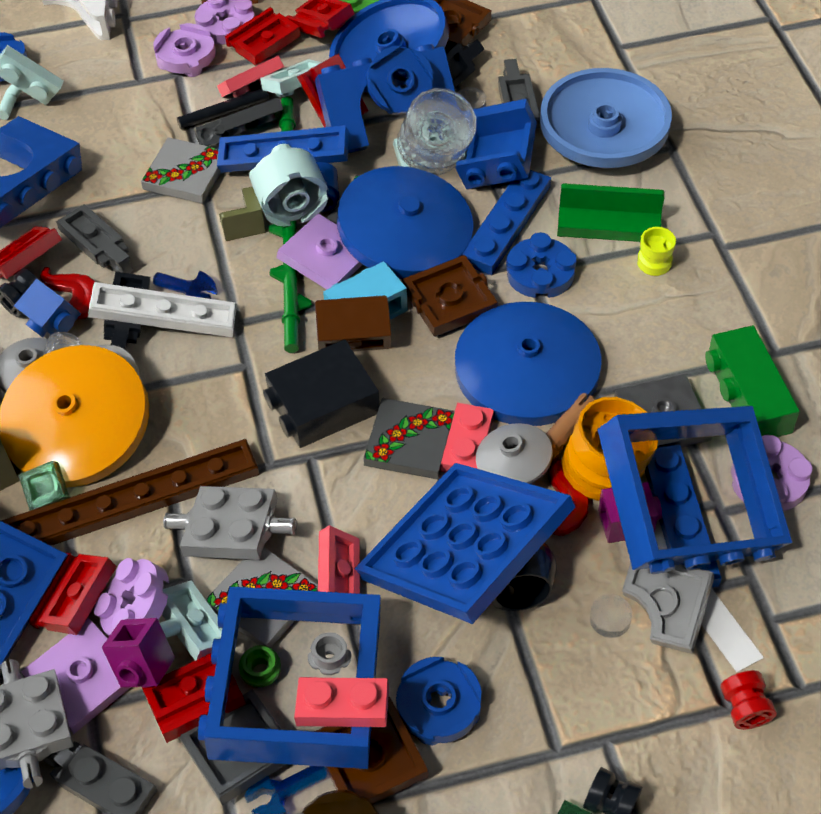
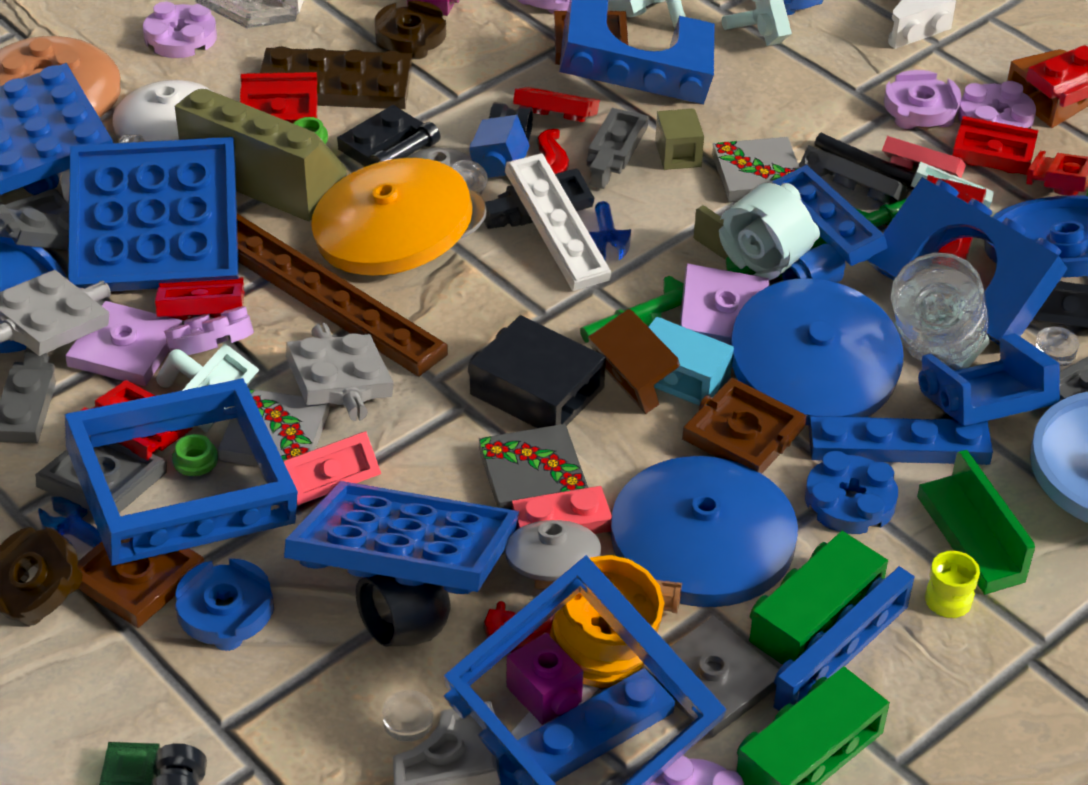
camera: 60 degrees right, 10 degrees down
clear green tile [18,460,70,511] -> none
magenta brick [102,618,175,688] -> none
coral plate [294,677,389,727] -> none
light grey plate [308,632,351,675] -> none
blue plate [366,46,433,115] -> none
none -> olive panel [655,108,704,170]
none -> green brick [749,530,888,665]
none -> blue plate [773,566,915,711]

